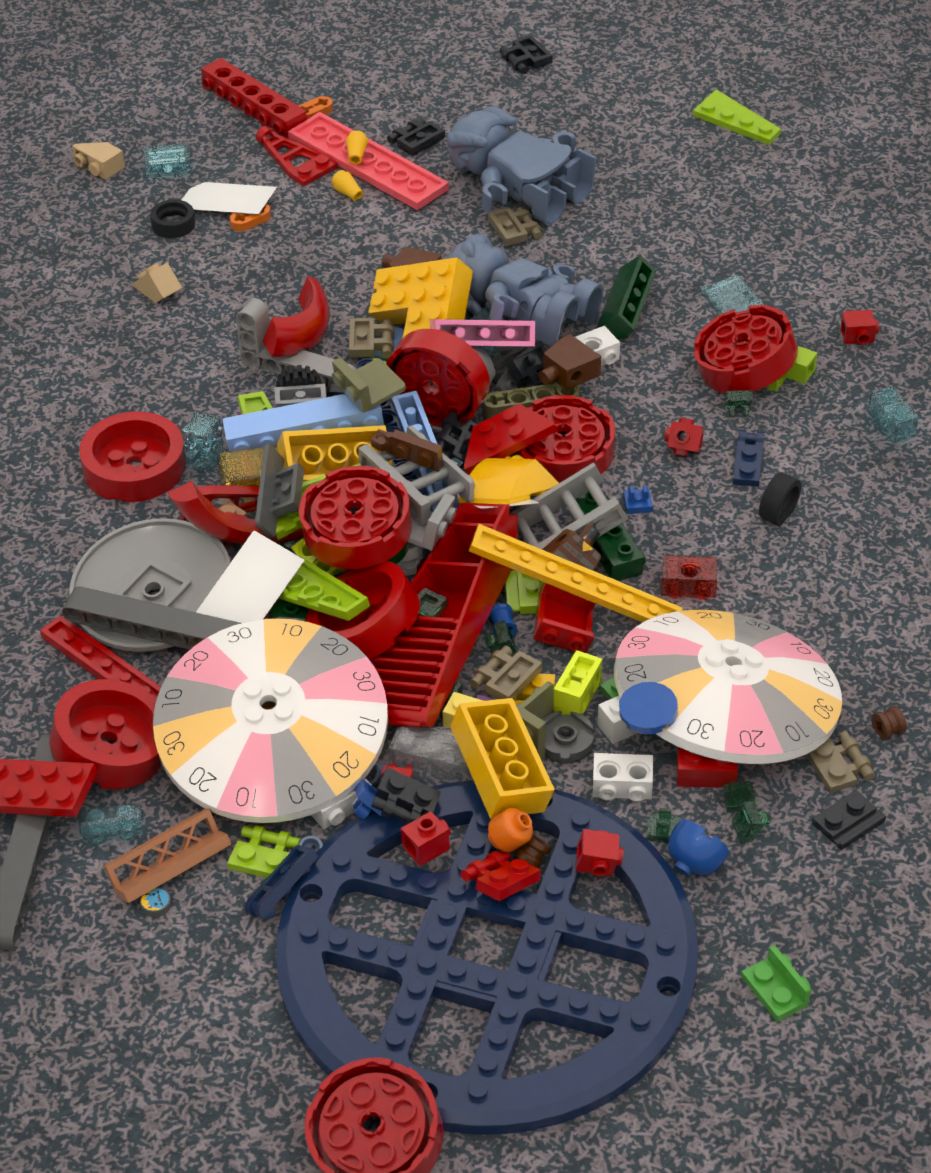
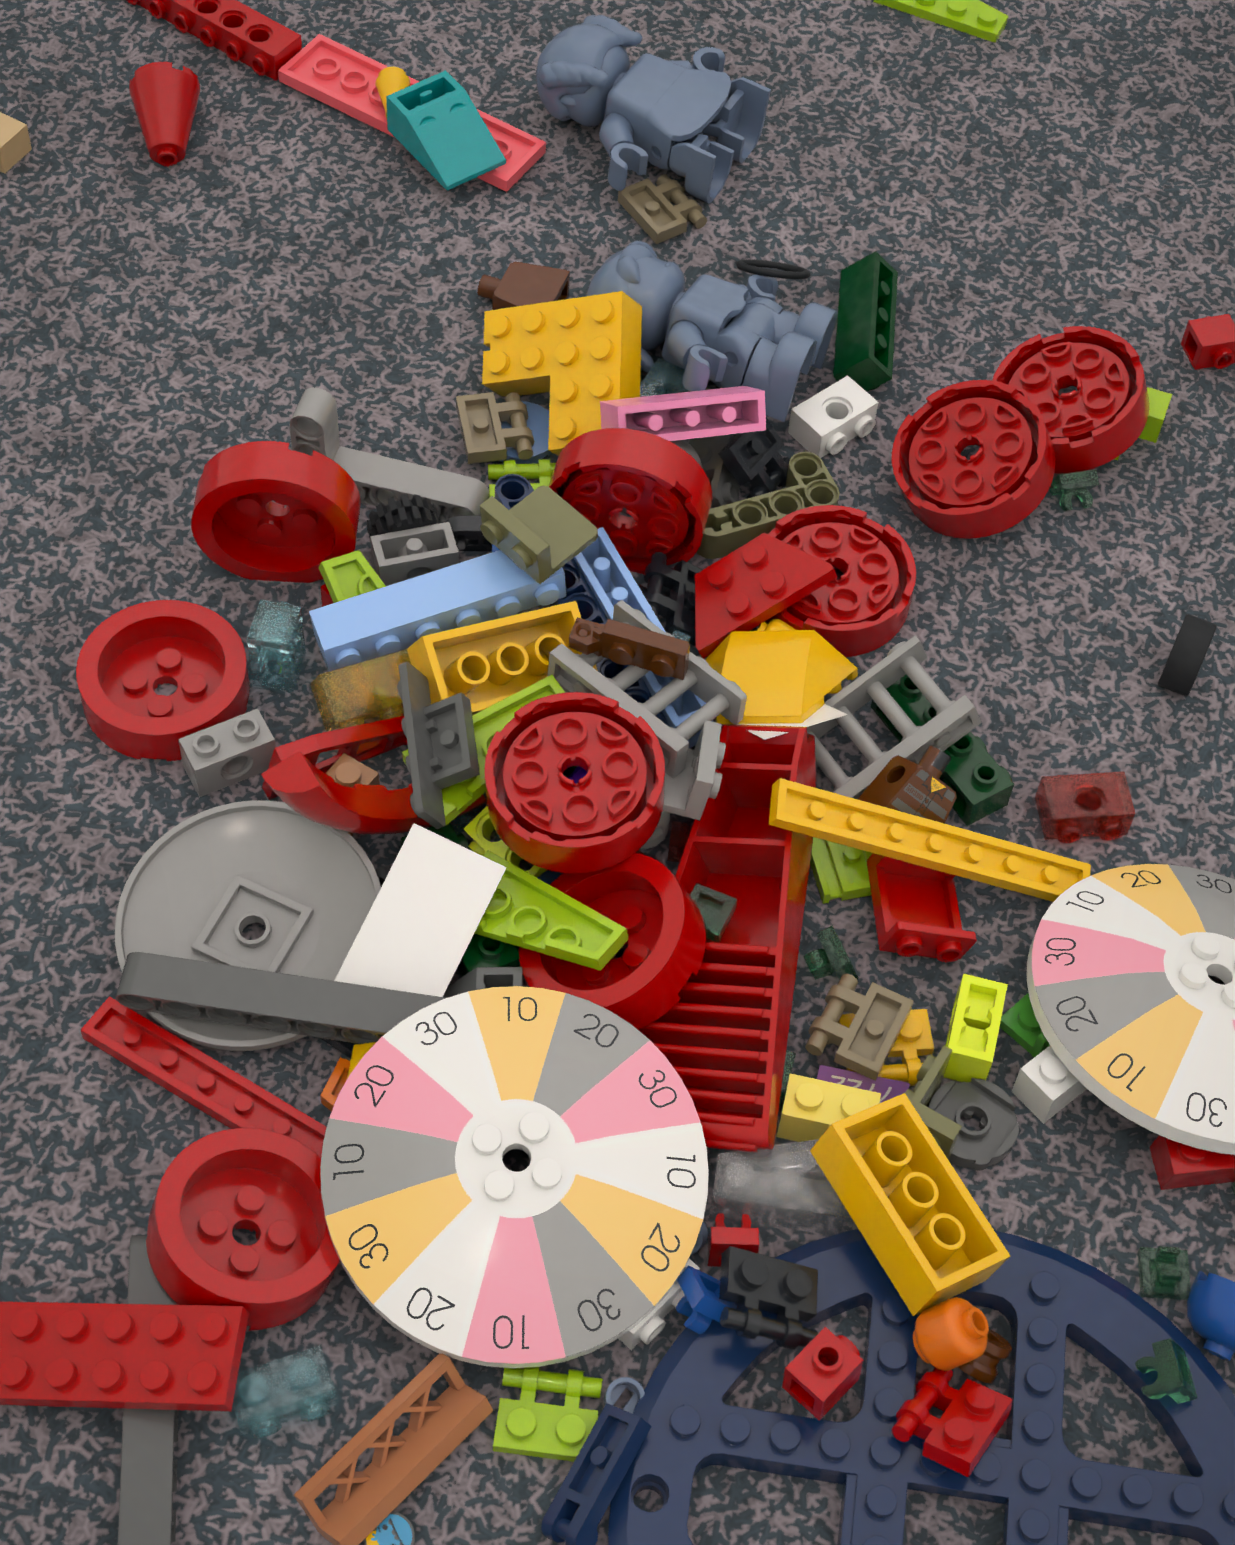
camera: 15 degrees left, 10 degrees up
tan slope [132,263,182,303] -> none
clear light blue brick [143,143,191,179] -> none
black tyre [150,199,196,238] -> none
white sticker [182,182,277,214] -> none
orange beam [230,204,271,231] -> none
red plate [256,126,338,187] -> none
red brick [262,276,330,357] -> none
orange beam [298,96,333,119] -> none
yellow cone [331,170,364,201] -> none
black plate [387,118,445,156] -> none
blue bush [489,603,517,639] -> none
reddish brown torso [539,333,601,389] -> none
red brick [576,829,624,877] -> none
white brick [593,753,653,802] -> none
blue tile [619,682,678,734] -> none
blue tile [623,485,653,514] -> none
red brick [664,418,705,456] -> none
clear light blue door [700,274,764,314] -> none
dark blue plate [733,429,764,487] -> none
none -> red cone [129,62,200,166]
none -> light grey brick [178,708,276,798]
none -> red brick [191,441,361,583]
none -> teal slope [386,70,506,191]
none -> black piece [736,259,811,279]
none -> red brick [892,380,1056,539]
none -> clear green tile [1135,1338,1198,1404]

